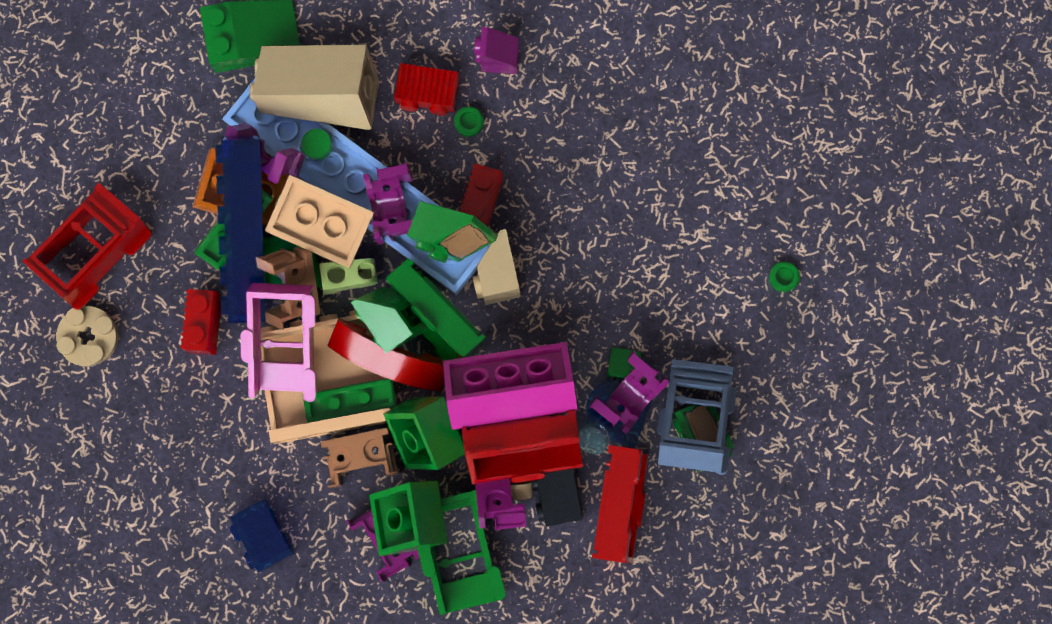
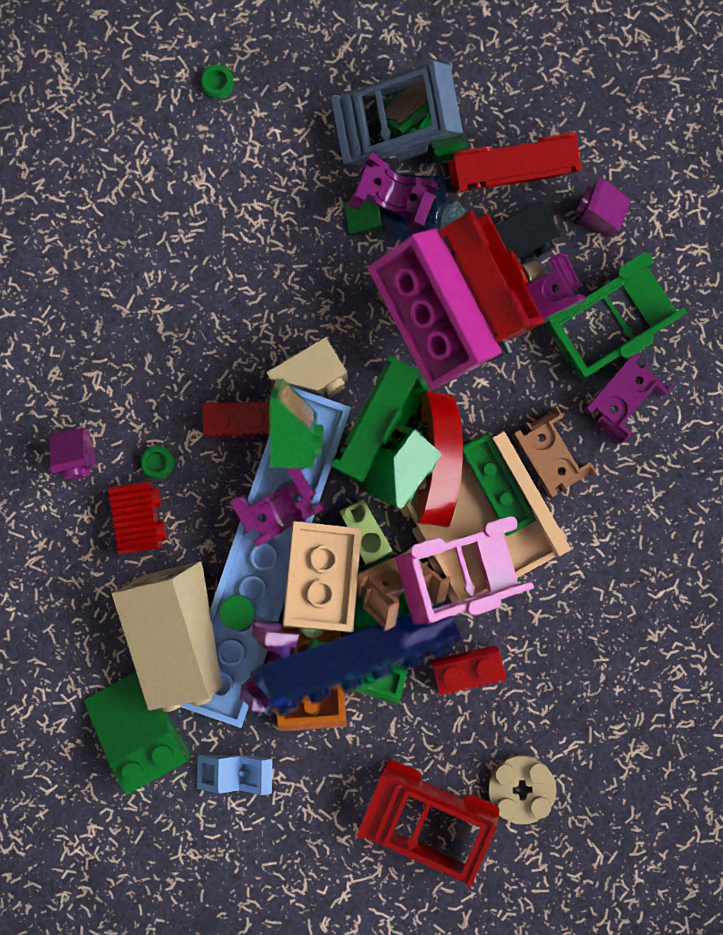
camera: 115 degrees left, 5 degrees up
clear blue brick [229,500,295,572] -> none
green slope [369,481,448,556] -> none
green brick [383,397,465,470] -> none
none -> light blue slope [197,755,272,795]
none -> green slope [429,134,468,164]
none -> magenta slope [575,177,631,238]

